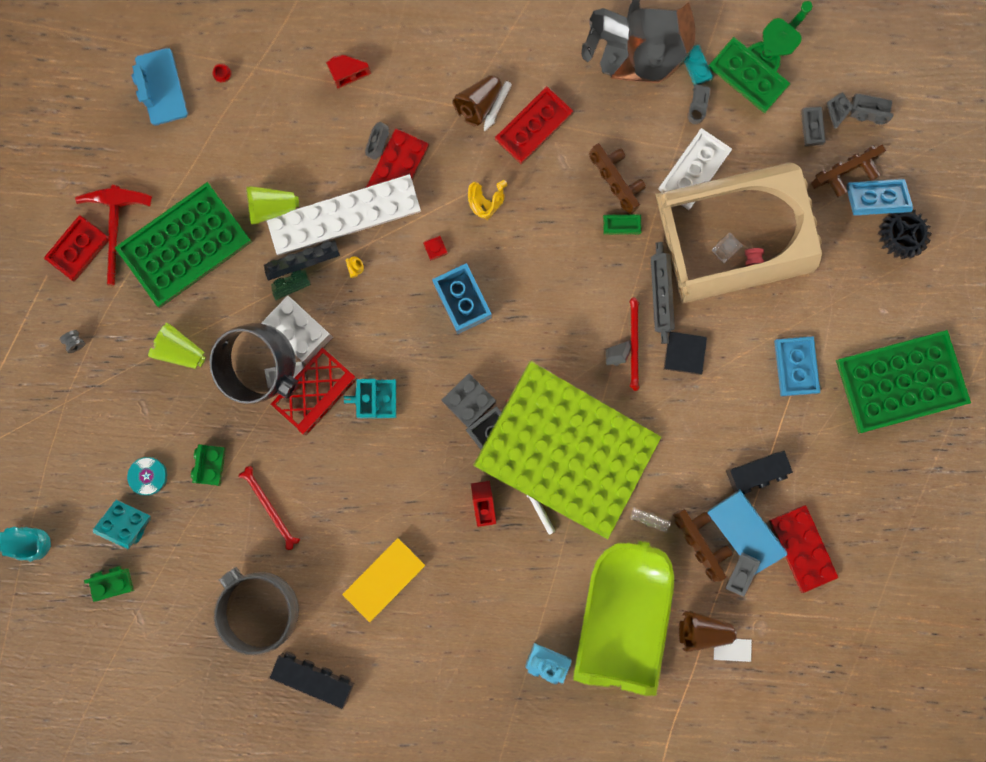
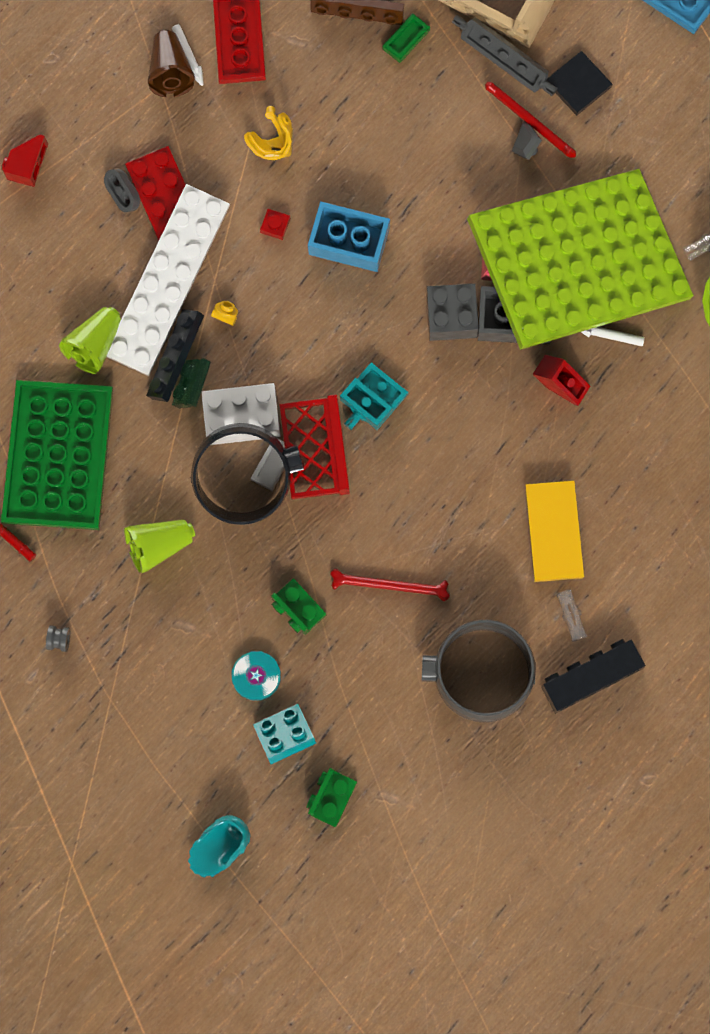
camera: 45 degrees left, 5 degrees down
none -> clear pin [557,590,587,641]

